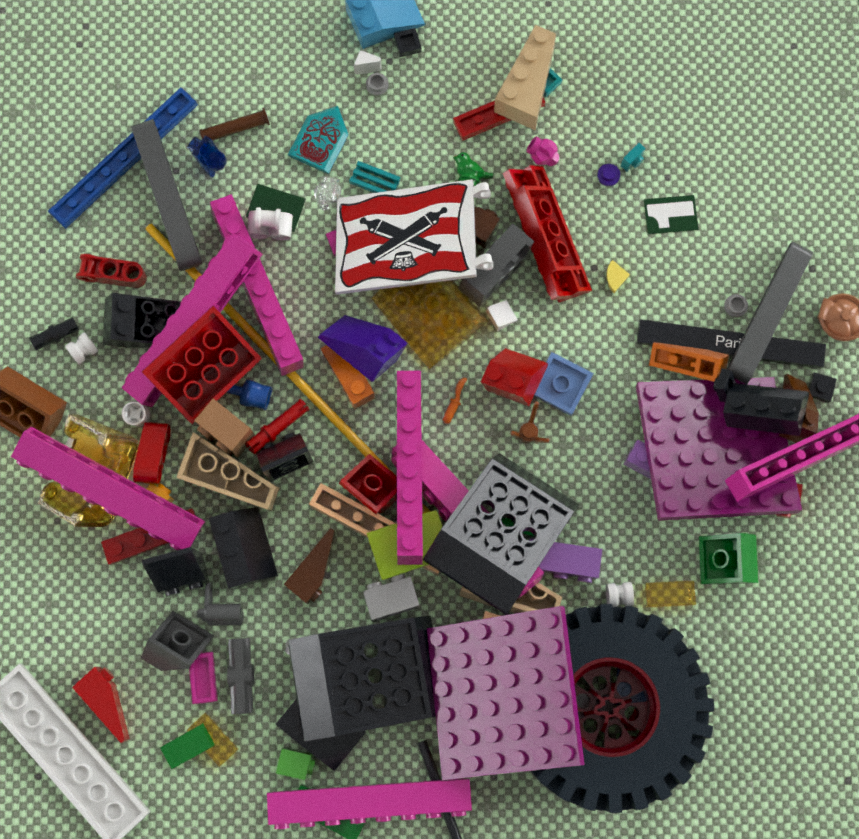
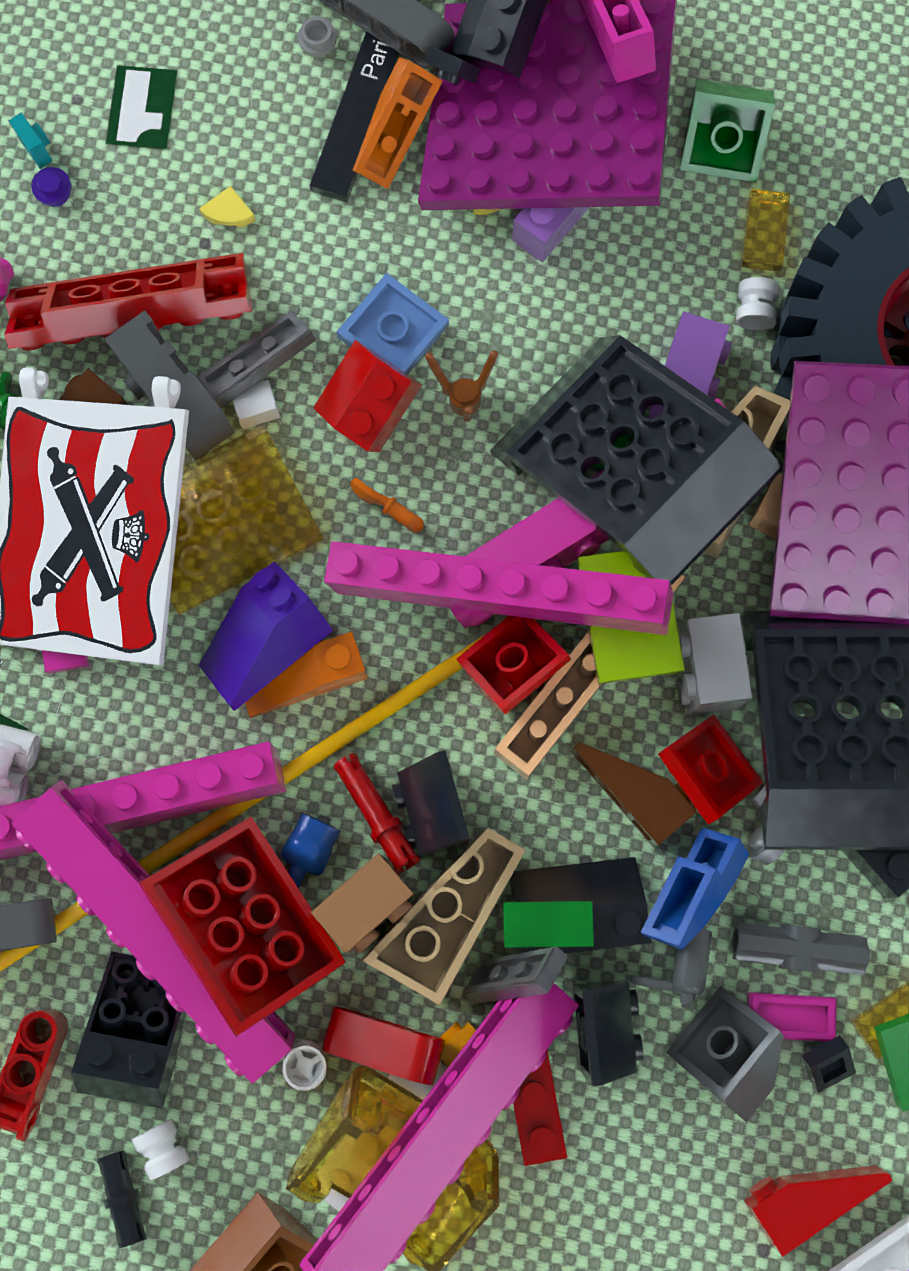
camera: 75 degrees left, 0 degrees up
none -> flat silver tile [197,310,316,408]
none -> flat silver tile [463,947,568,1004]
none -> green tile [503,901,594,948]
none -> blue slope [641,827,750,950]
none -> red plate [658,714,763,825]
none -> black plate [802,1035,856,1093]

